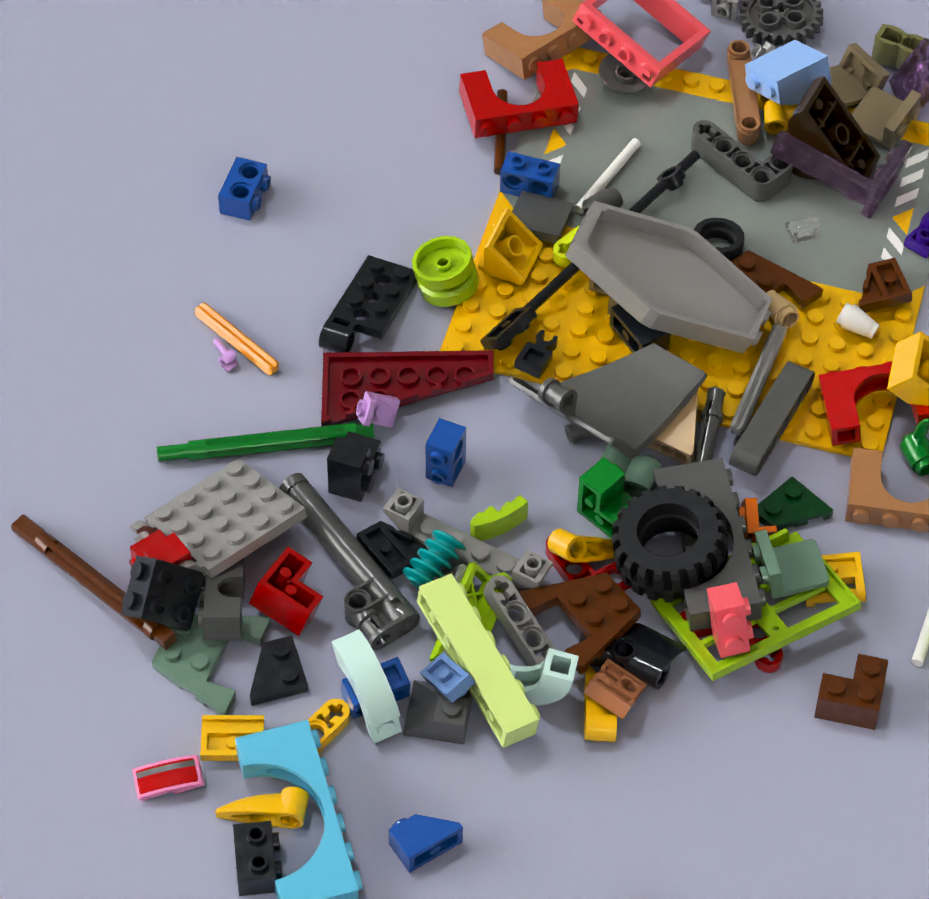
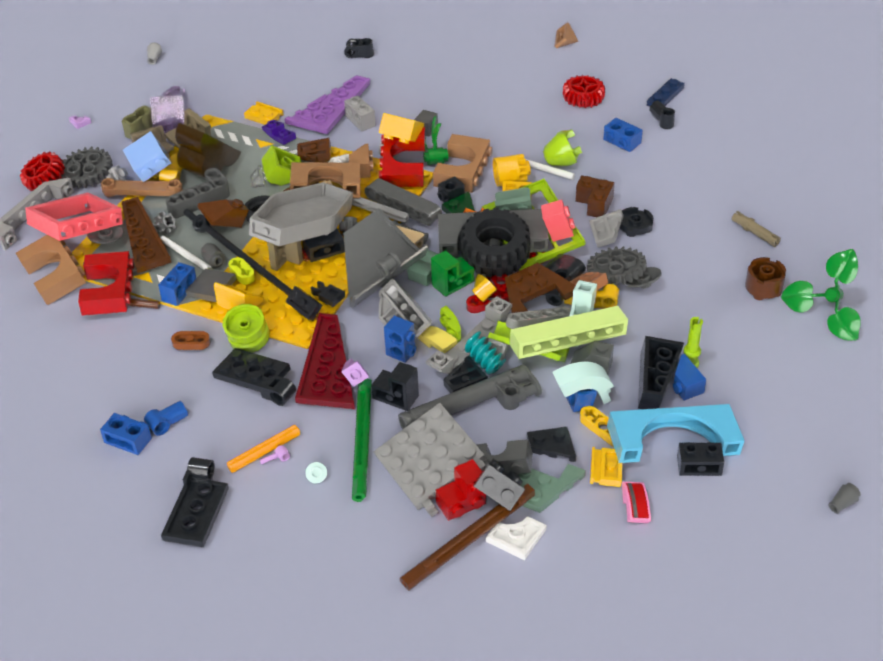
camera: 80 degrees left, 10 degrees down
yellow piece [215,787,309,829] -> none
red brick [249,547,323,636] -> none
medium blue plate [420,653,476,703] -> none
clear purple bracket [770,131,913,219] -> none
none -> reddish brown wing [121,197,172,273]
none -> blue piece [144,401,188,436]
none -> dark grey gear [153,211,176,234]
none -> black hinge [161,457,229,547]
none -> dark orange plate [171,331,210,350]
none -> reddish brown slope [197,199,249,228]
none -> lime slope [261,145,301,186]
none -> medium nougat arch [290,162,360,198]
none -> light aqua plate [305,462,327,483]
none -> dark grey gear [339,217,358,235]
none -> medium nougat slope [349,144,373,178]
none -> light grey wedge [379,278,432,338]
none -> light yellow slope [418,326,457,353]
none -> black brick [437,176,465,203]
none -> white tile [486,516,547,560]
none -> yellow gear [493,154,531,187]
none -> dark grey gear [587,246,647,286]
none -> light grey wing [589,209,623,248]
none -> black plate [620,207,654,237]
none -> dark grey dish [626,267,662,289]
none -> black wedge [638,336,684,410]
none -> lime pin [683,317,703,368]

